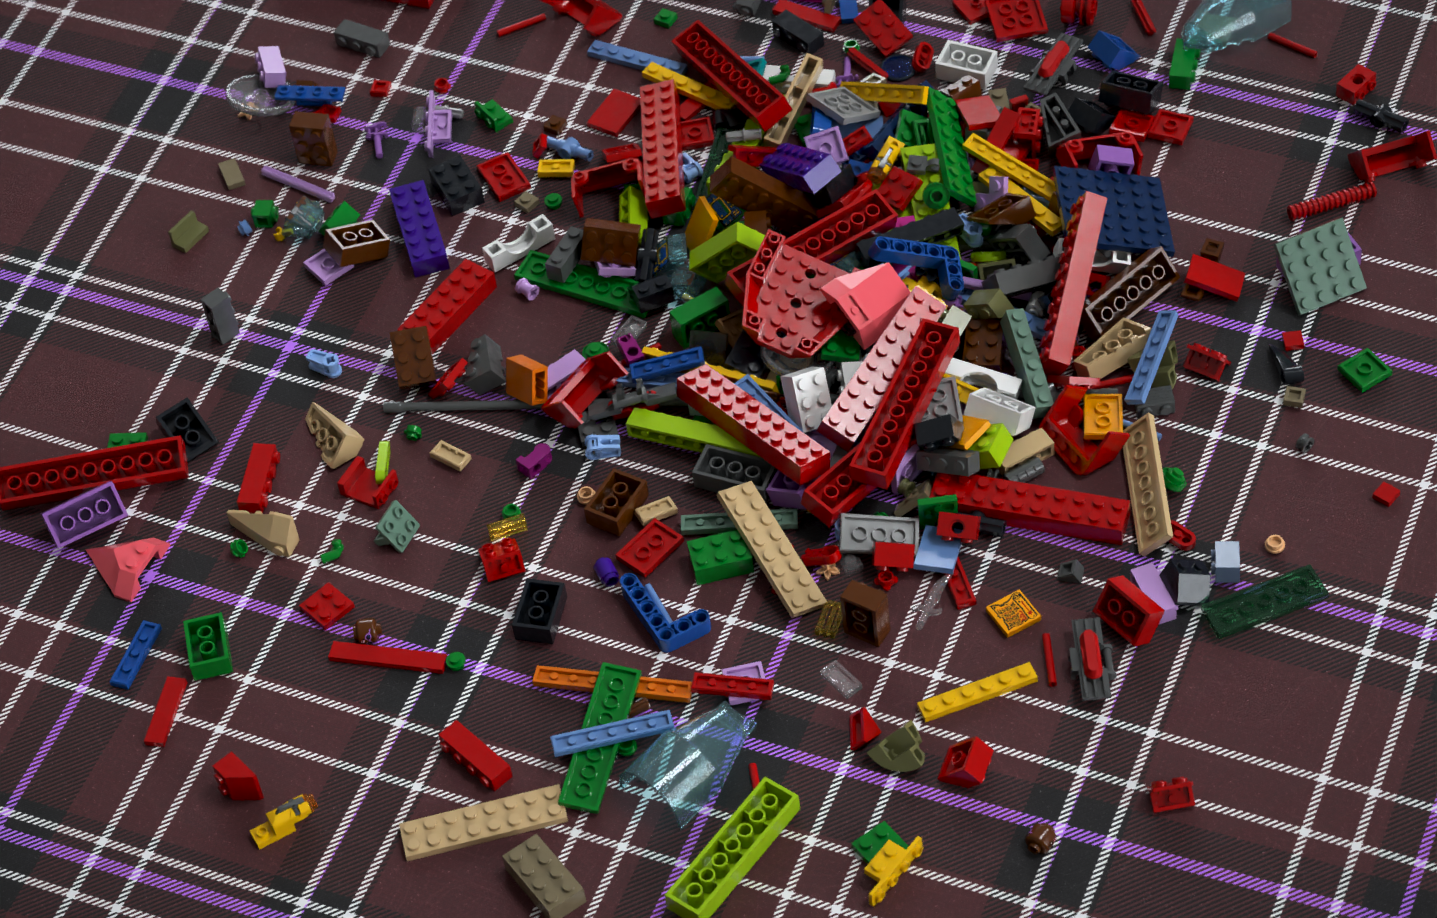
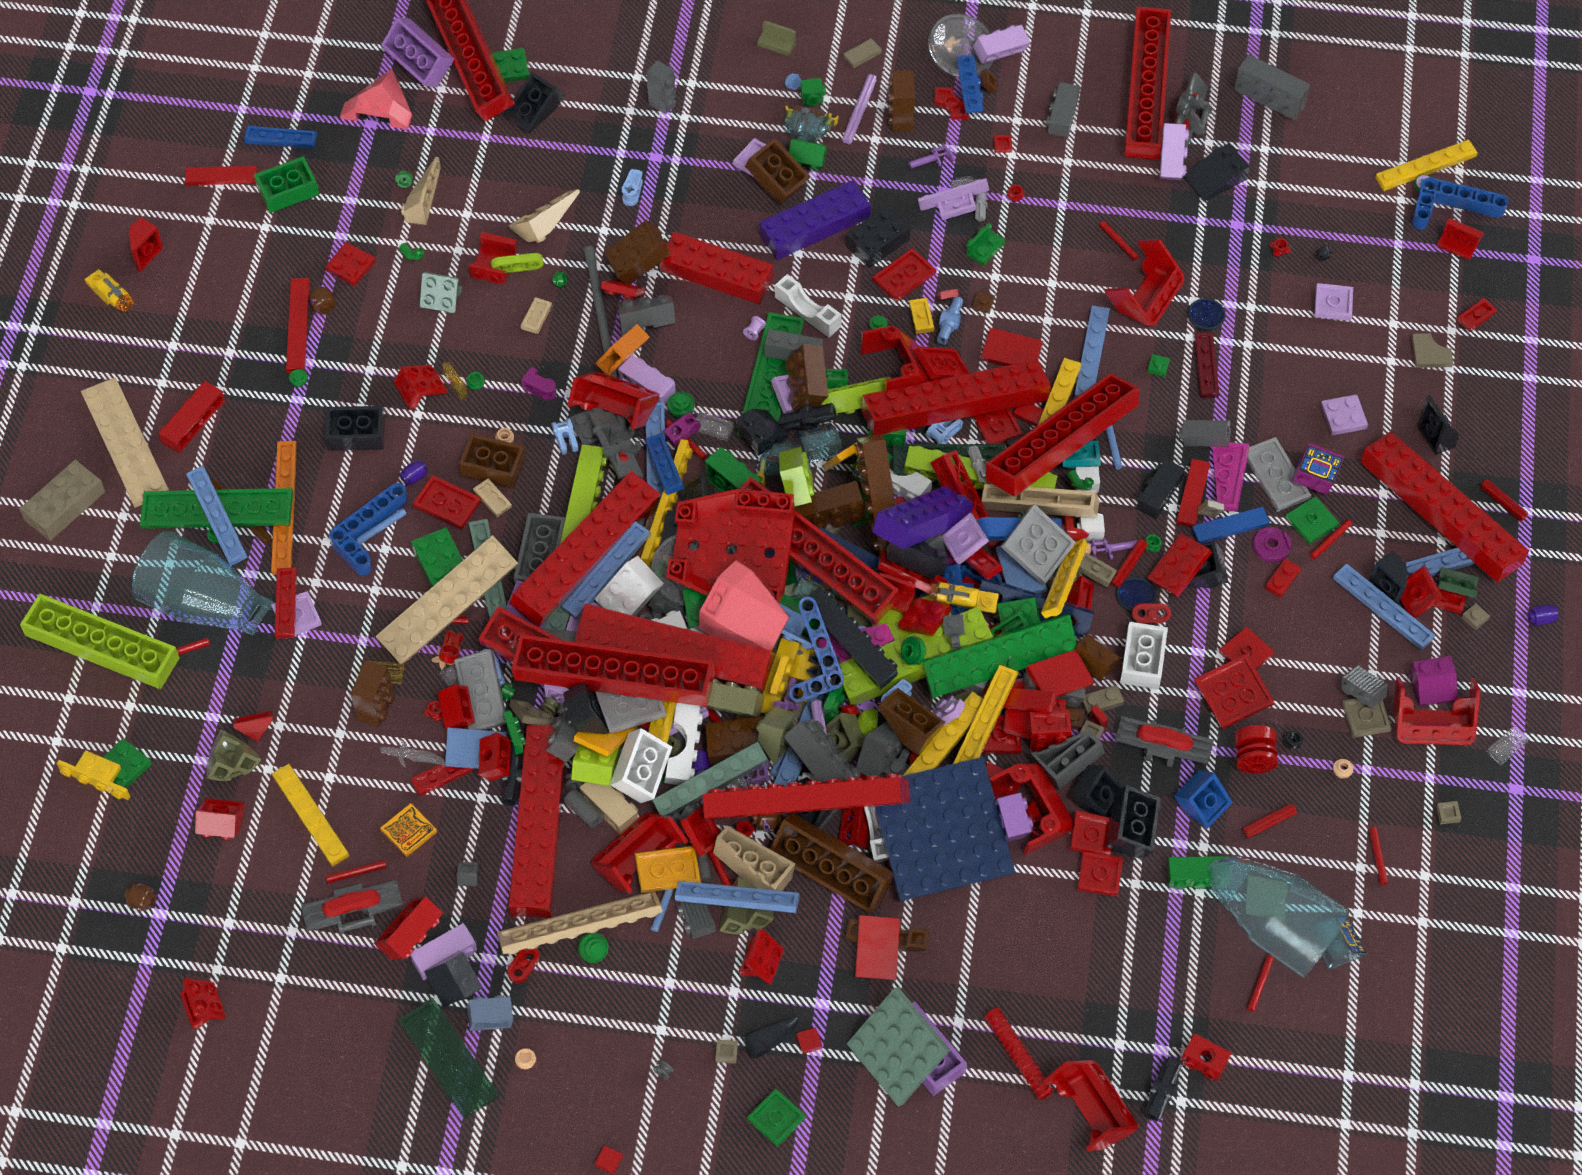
camera: 70 degrees right, 10 degrees up
red brick [237,443,280,514] -> none
dark tan plate [514,191,540,214] -> none
clear plate [820,660,862,699] -> none

